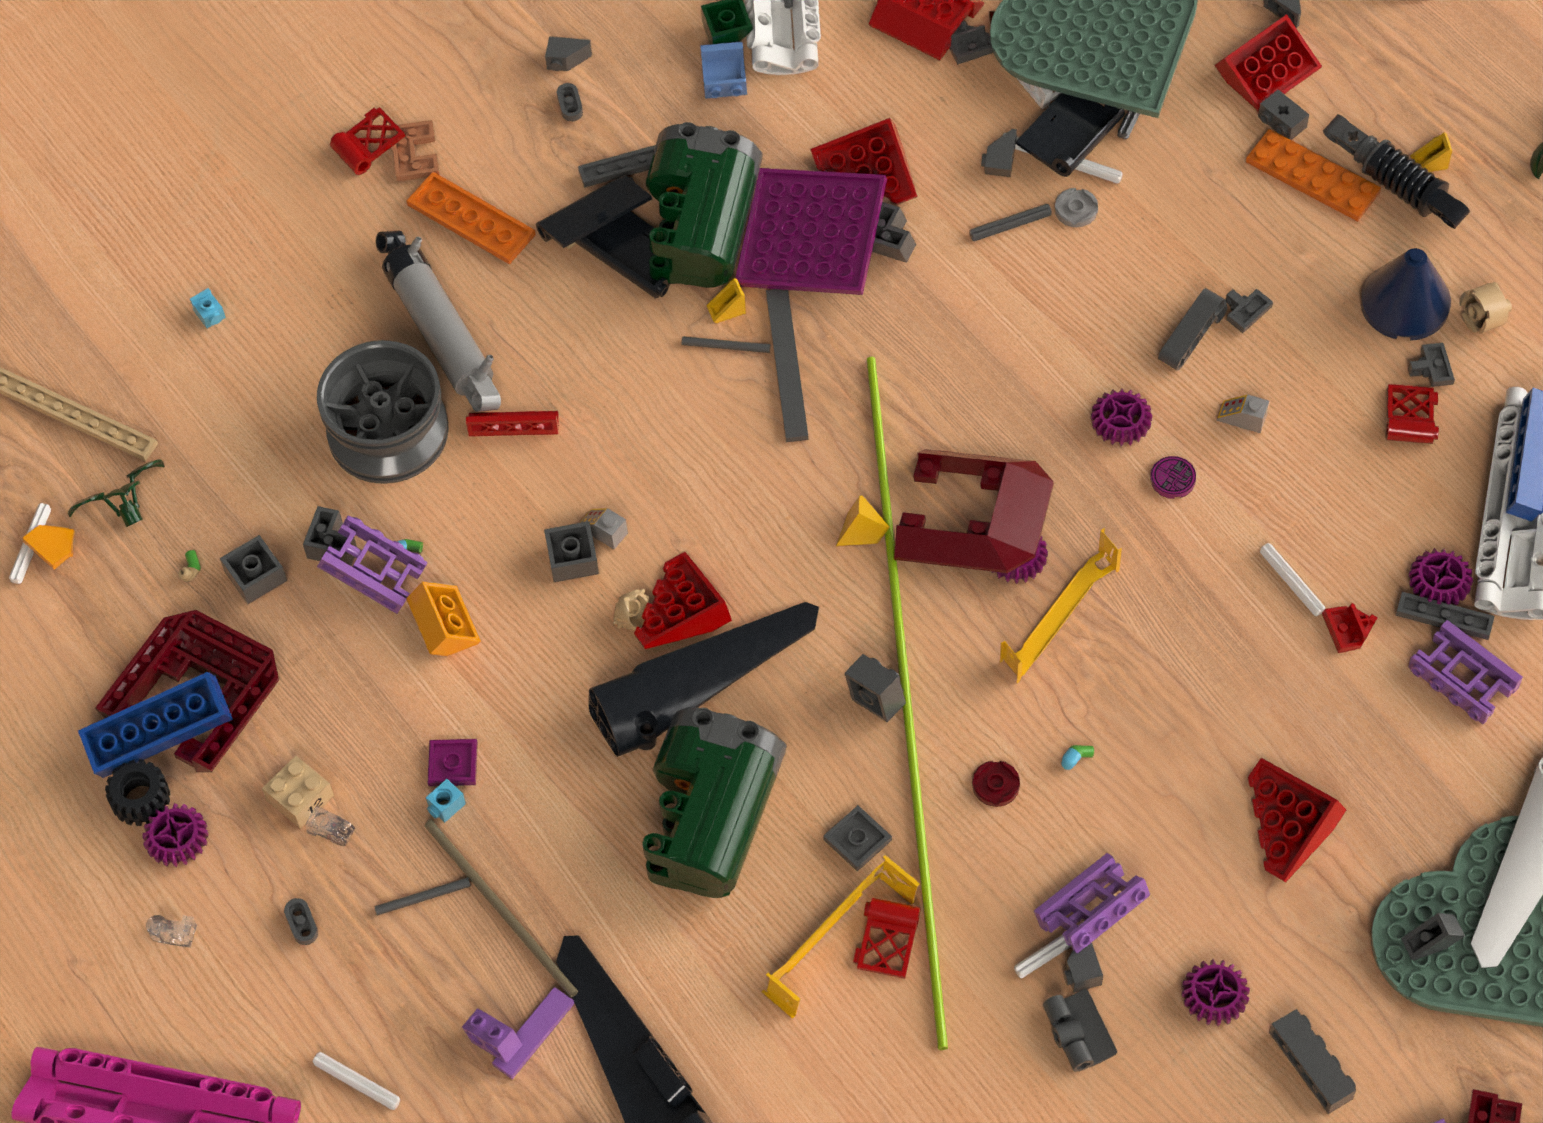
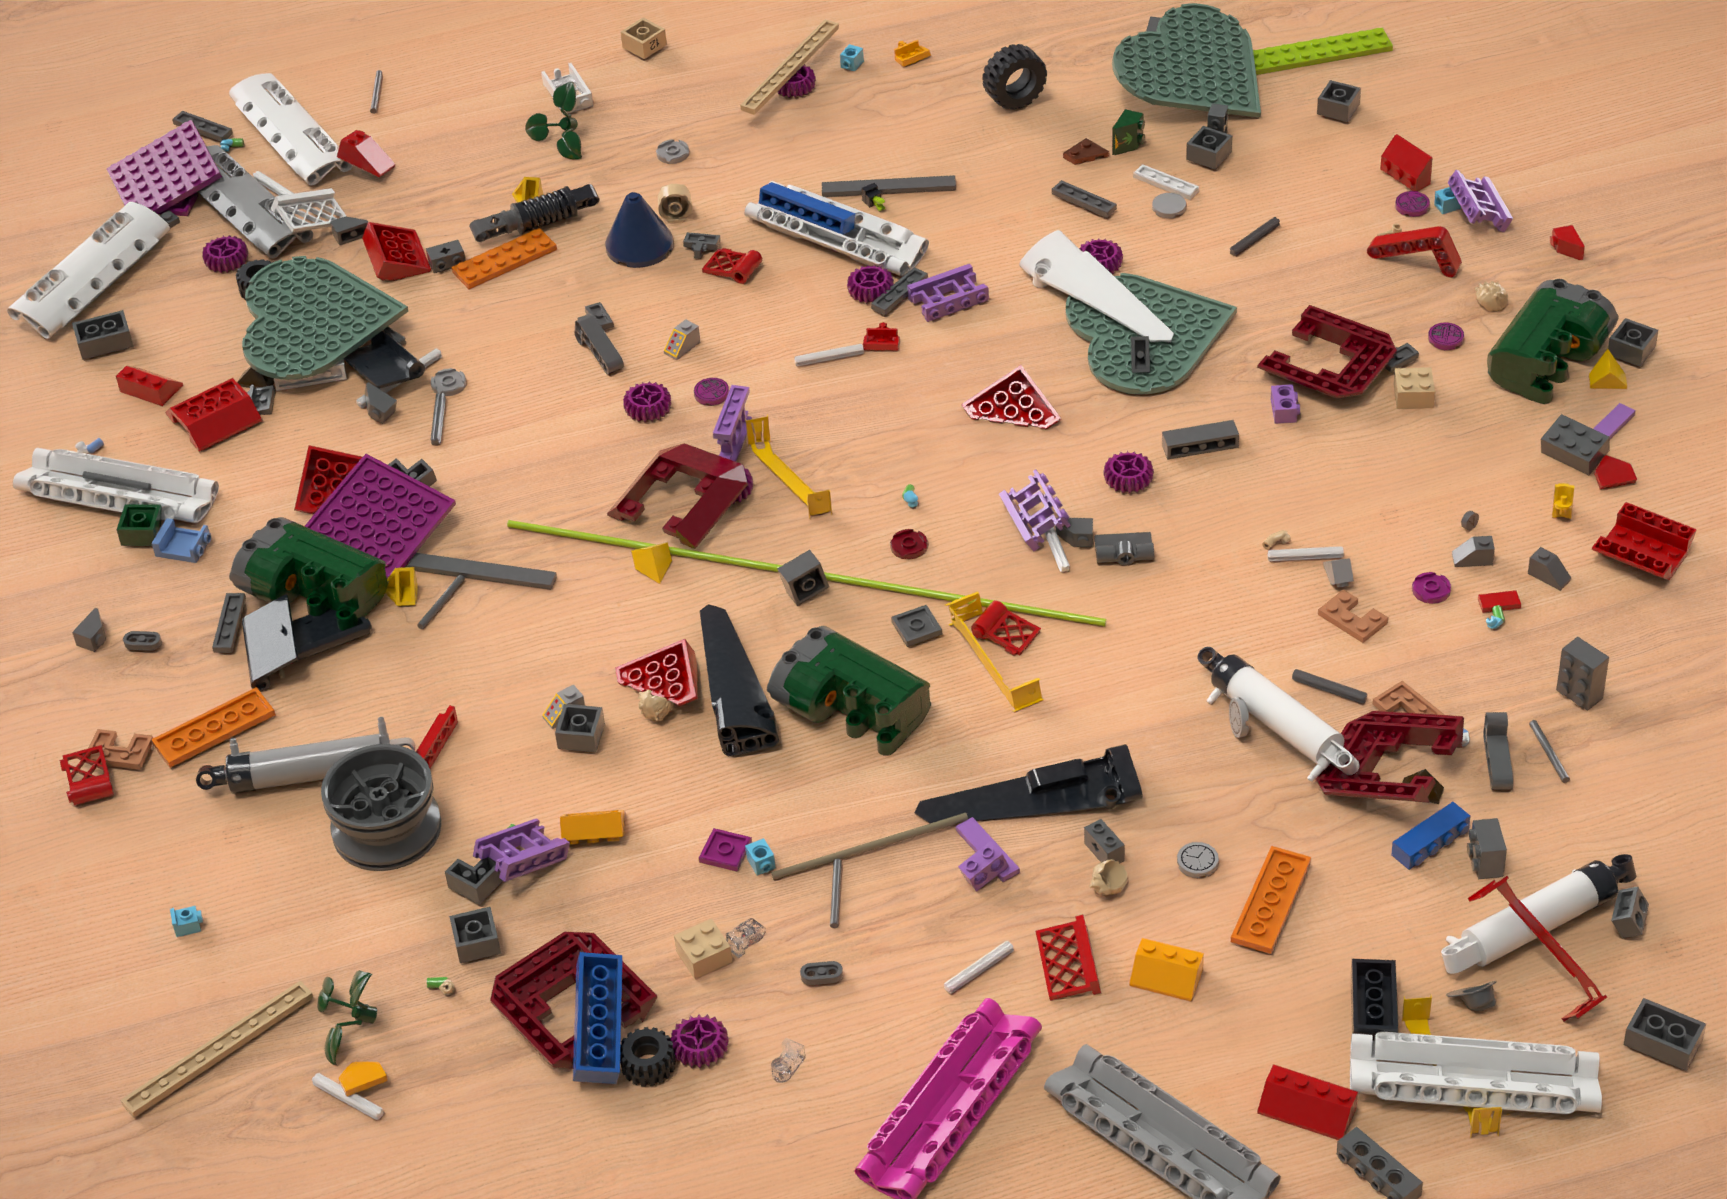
camera: 70 degrees left, 15 degrees down
none -> medium lavender fence [713,385,752,462]

